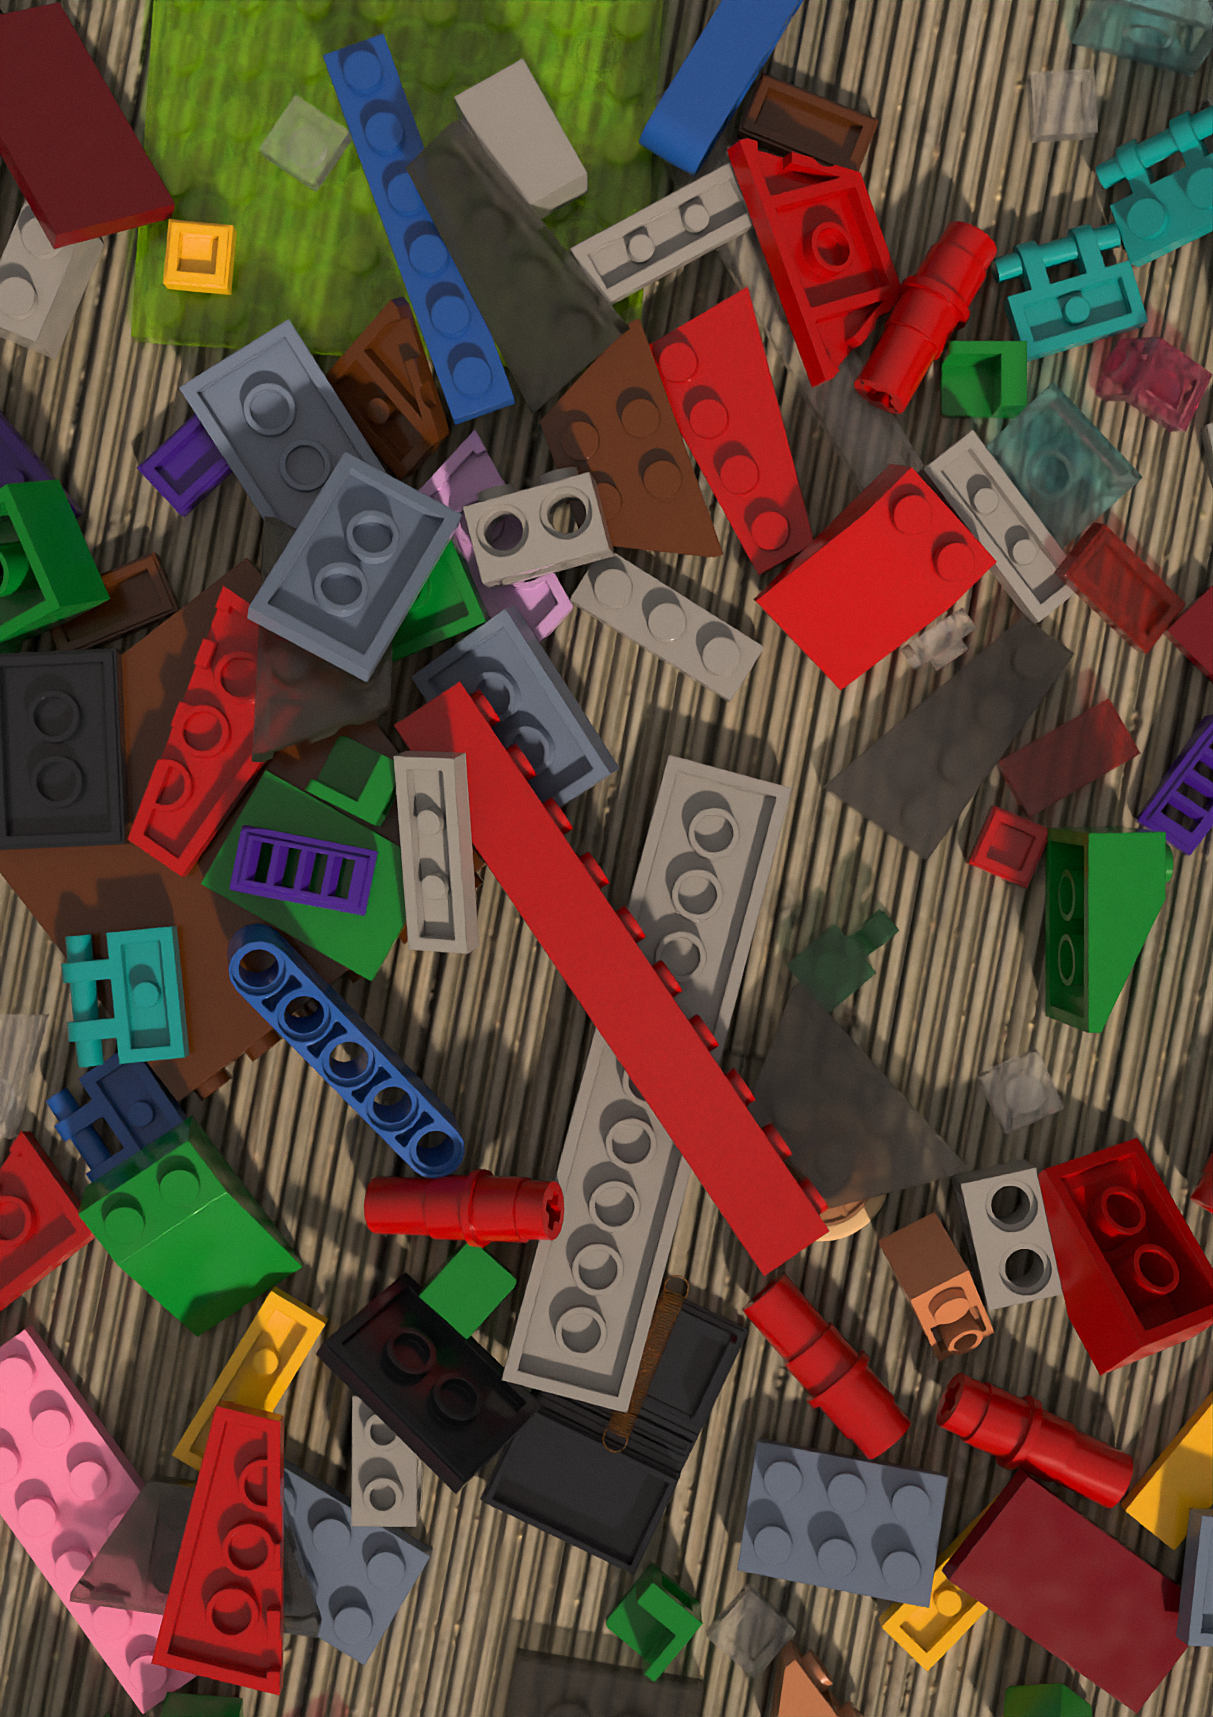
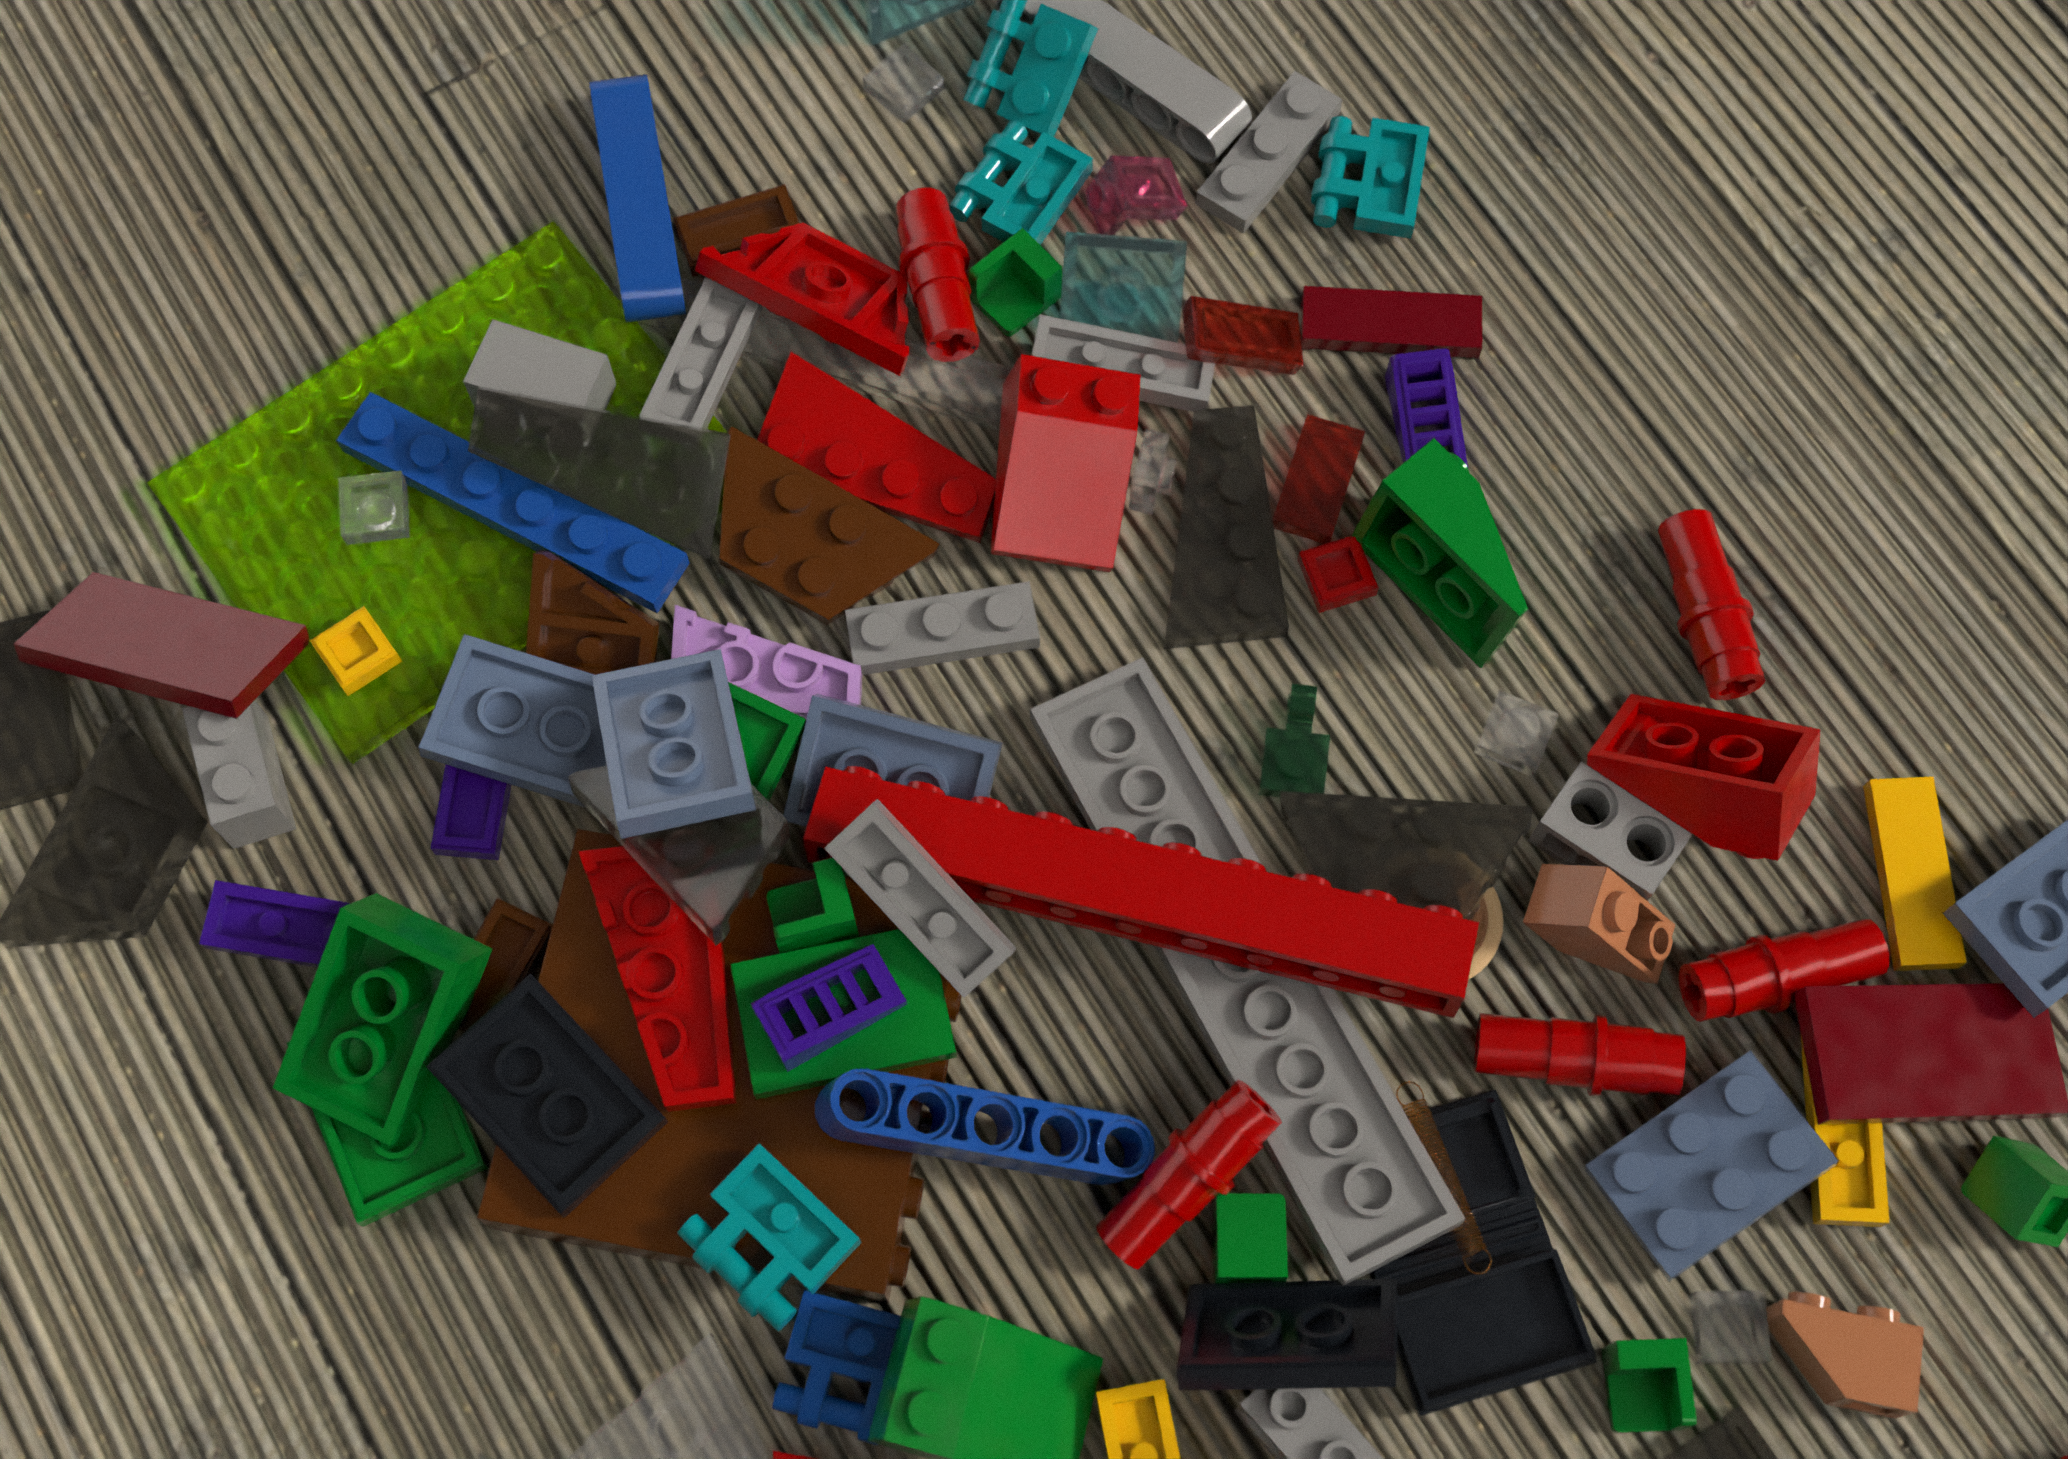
camera: 45 degrees left, 20 degrees down
light grey brick [463,467,615,589] -> none

